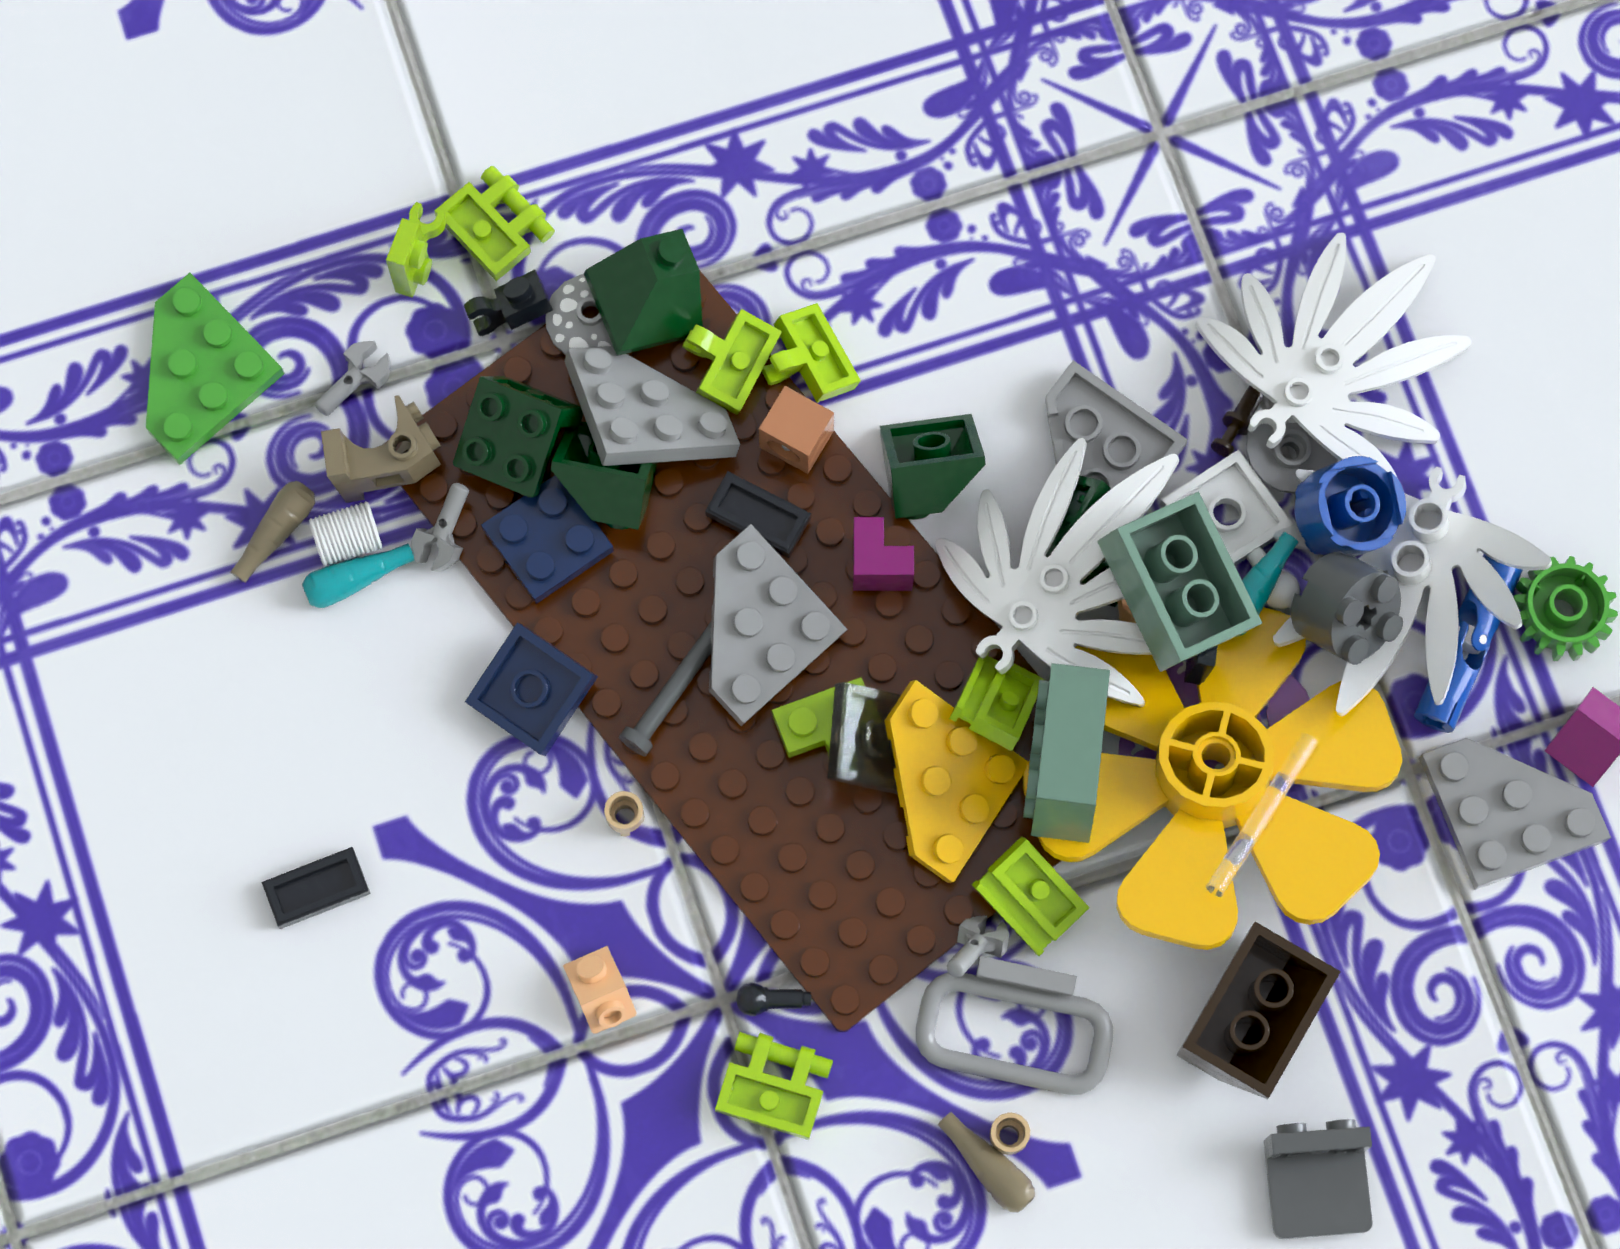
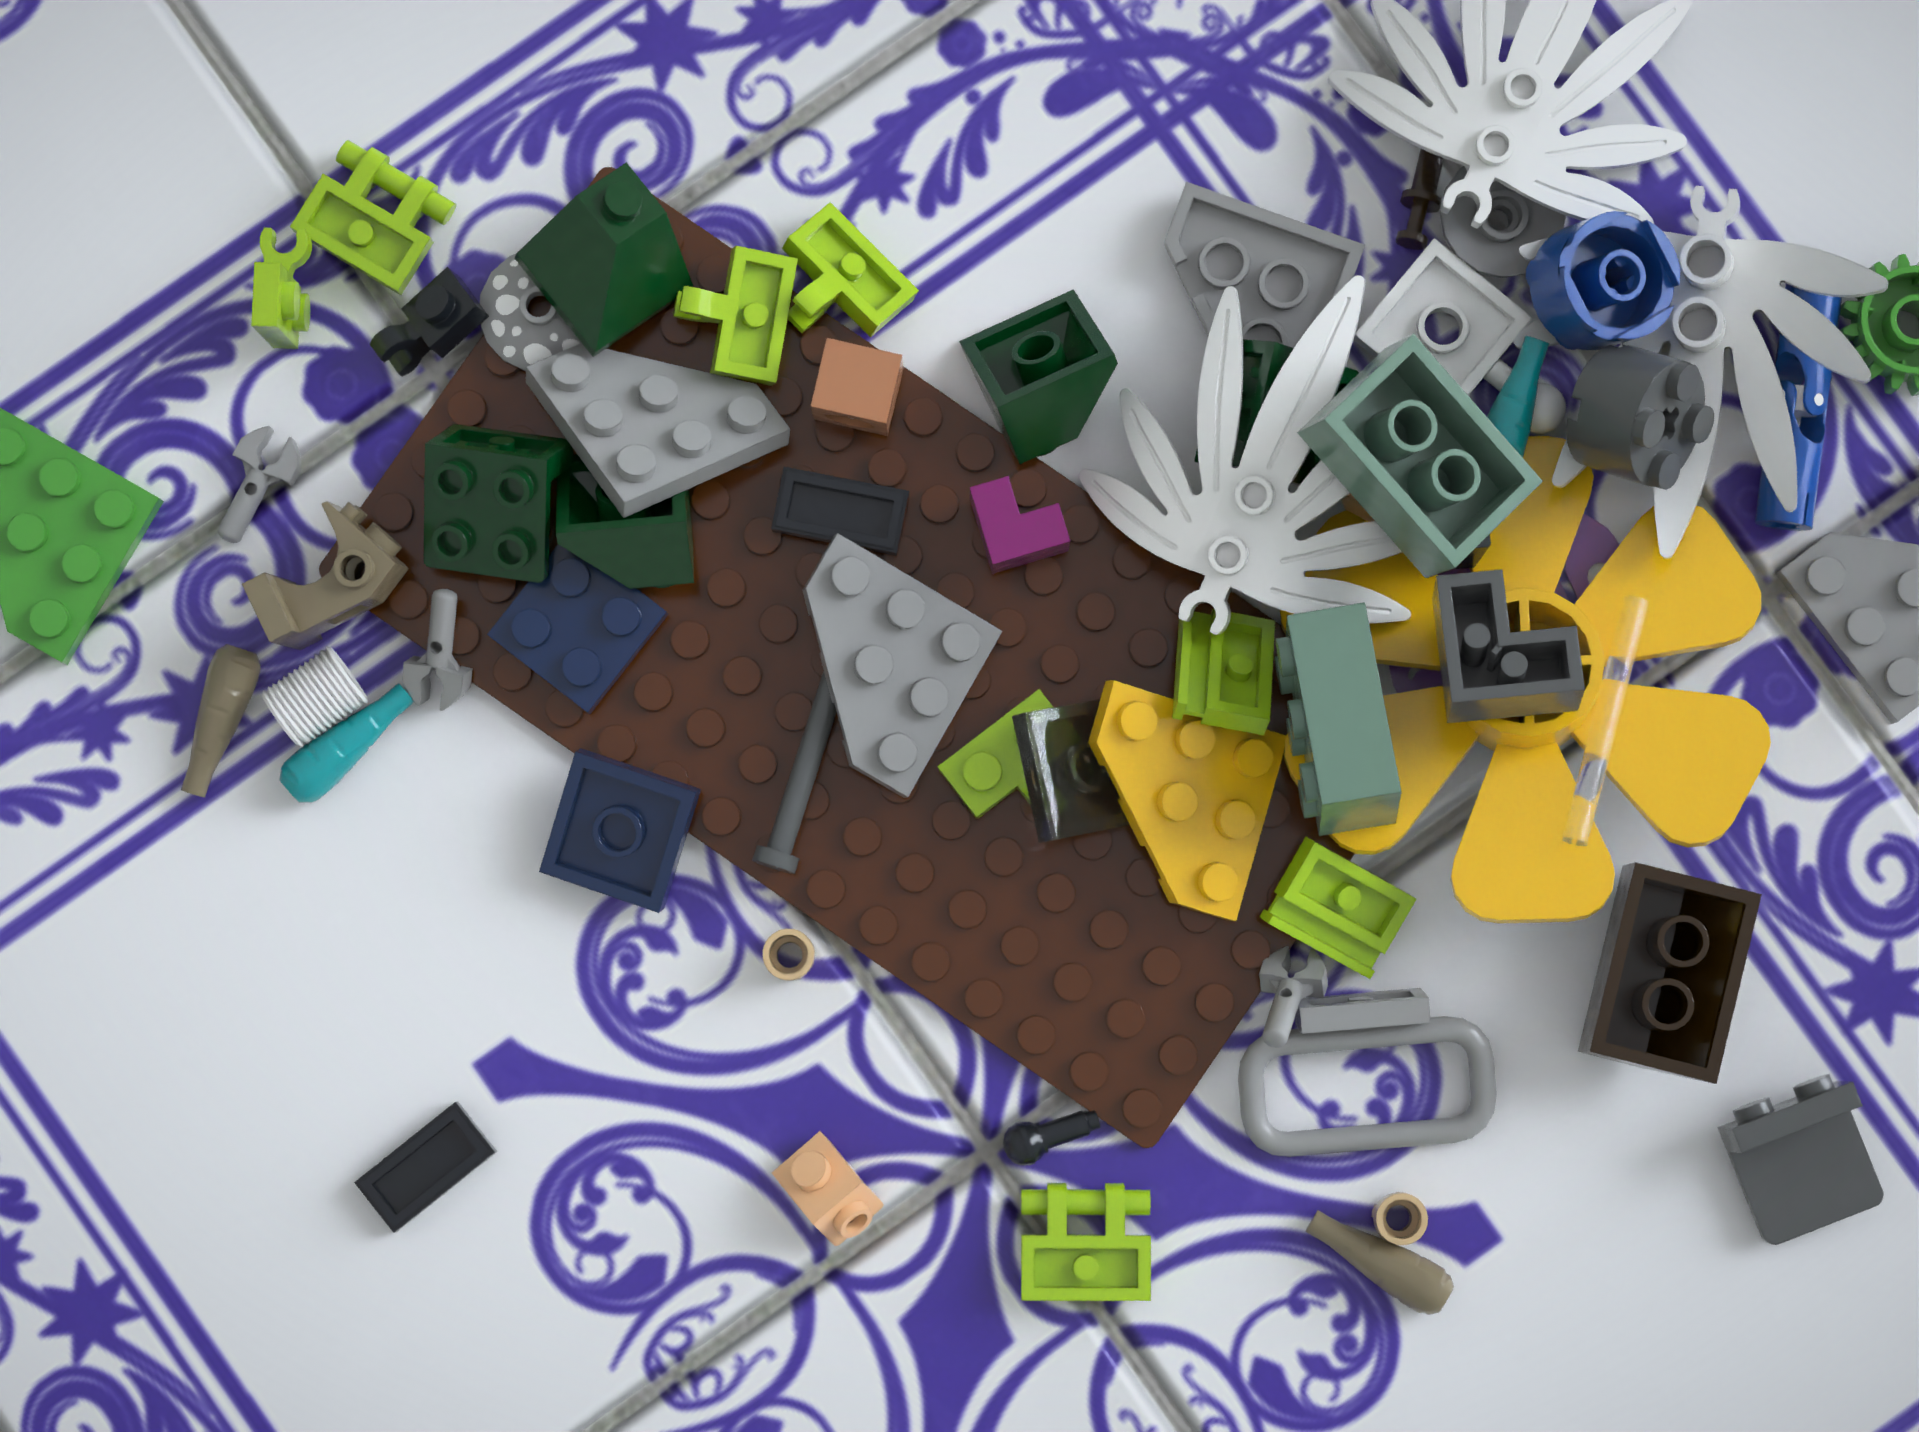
camera: 15 degrees left, 10 degrees up
none -> dark grey brick [1432,569,1585,723]

